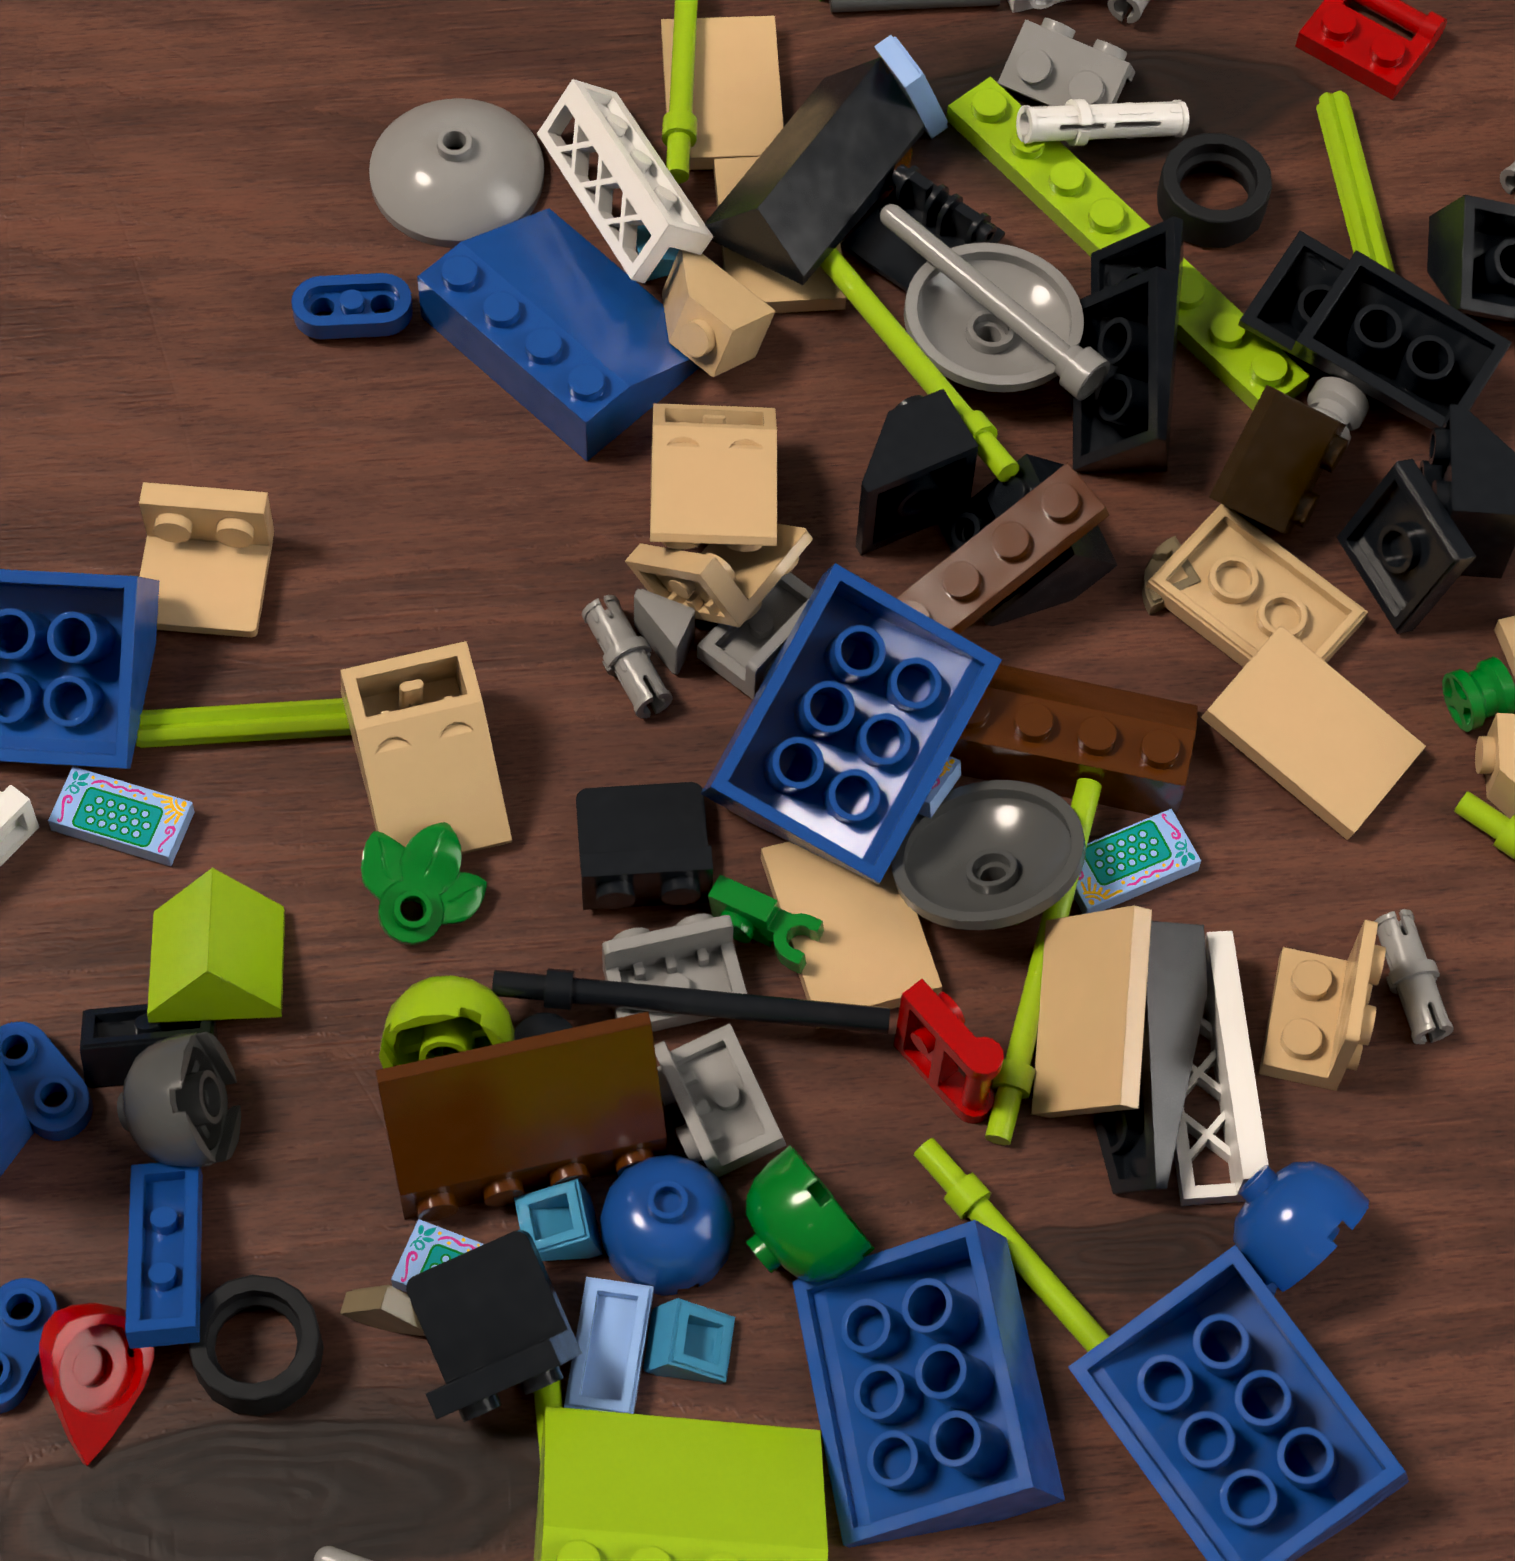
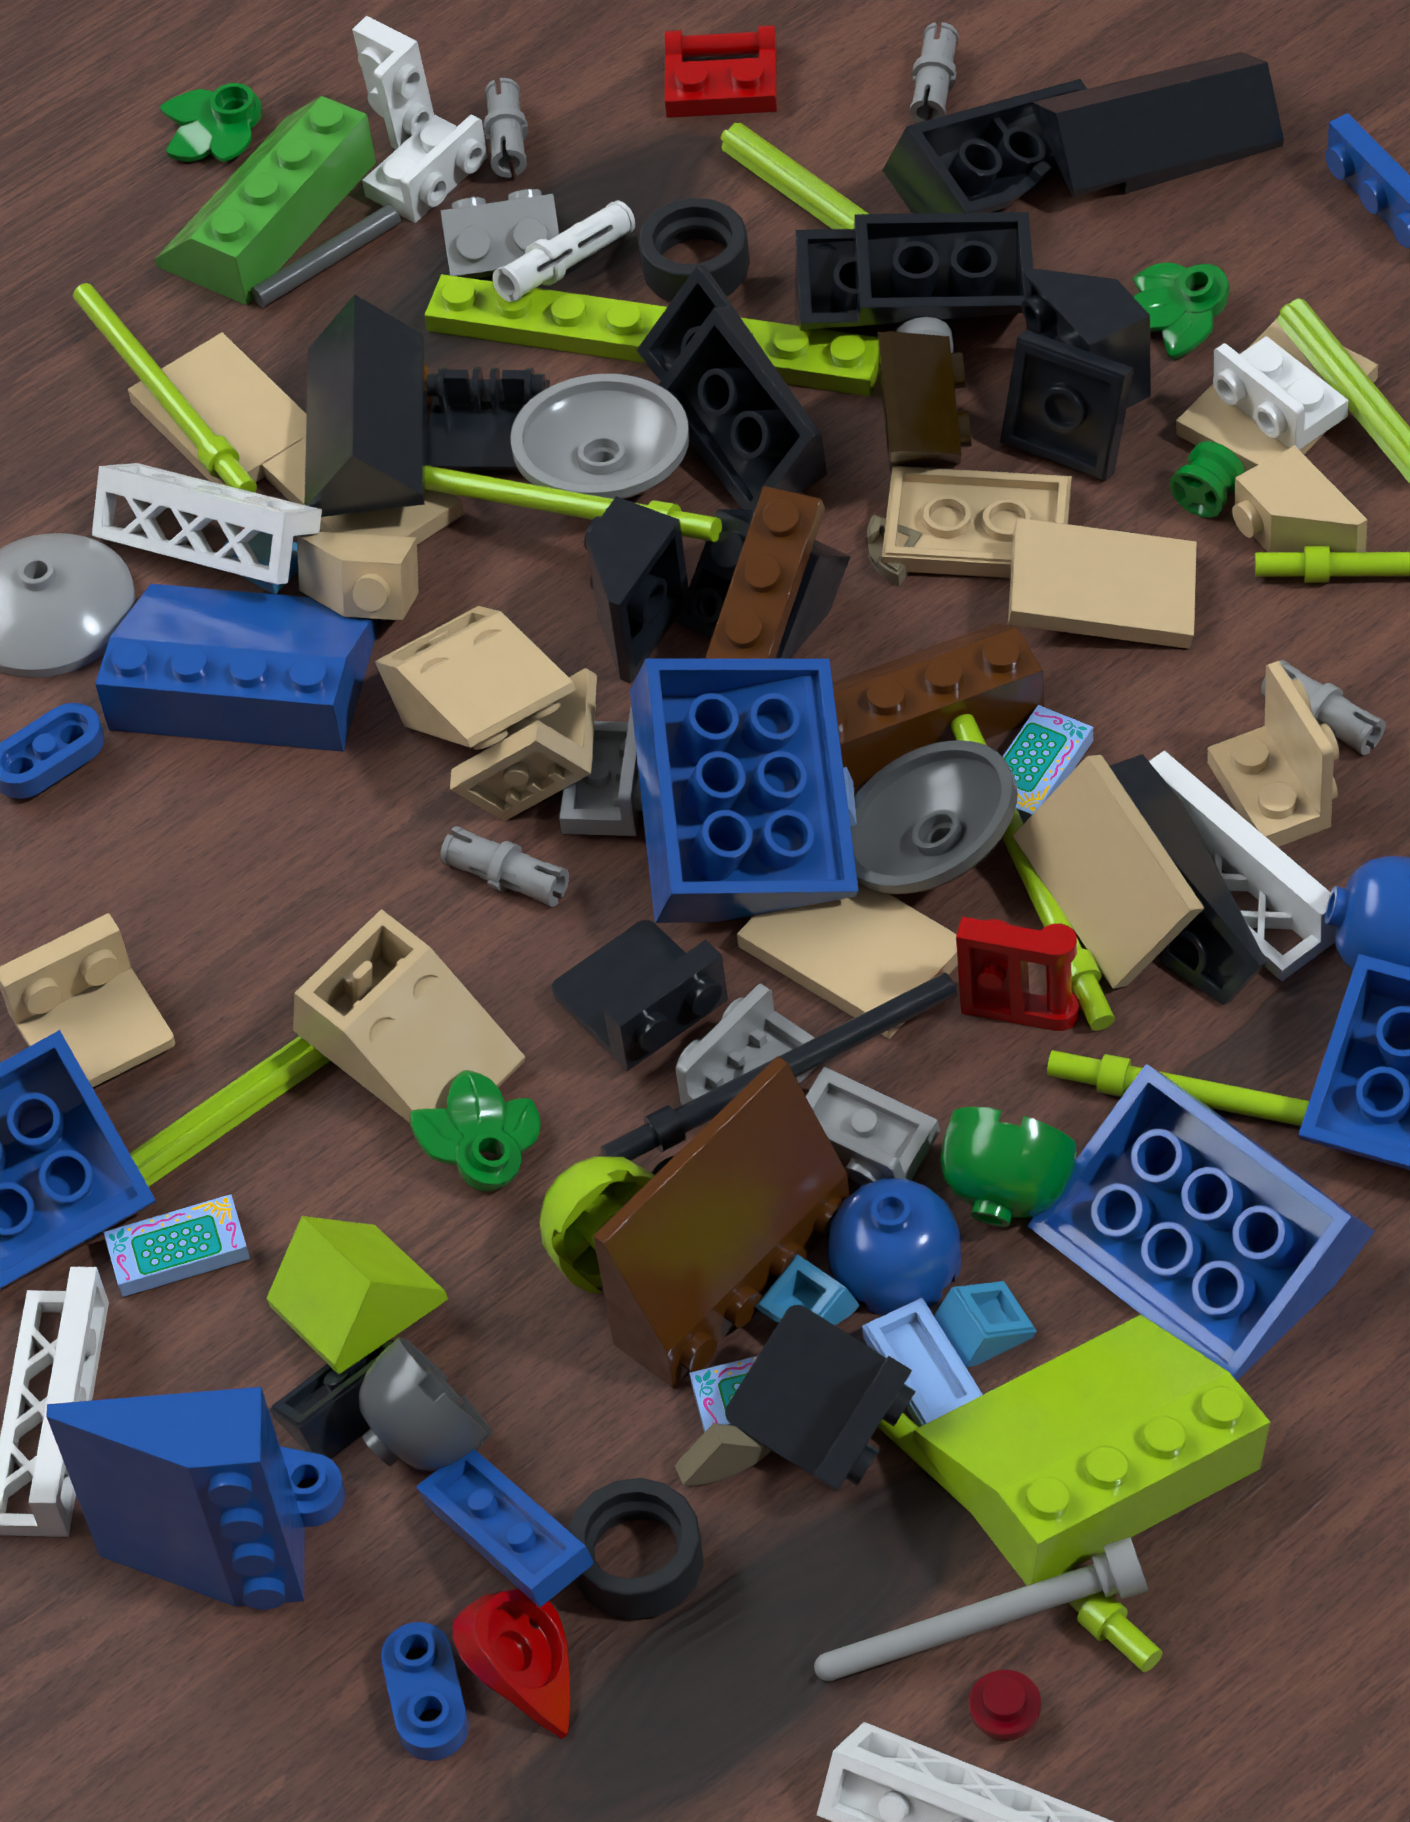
camera: 25 degrees left, 10 degrees down
light grey slope [634,589,695,675] -> none
green plate [708,874,824,974] -> none
light blue tile [874,35,948,139] -> none
light grey piece [880,204,1110,401] -> none

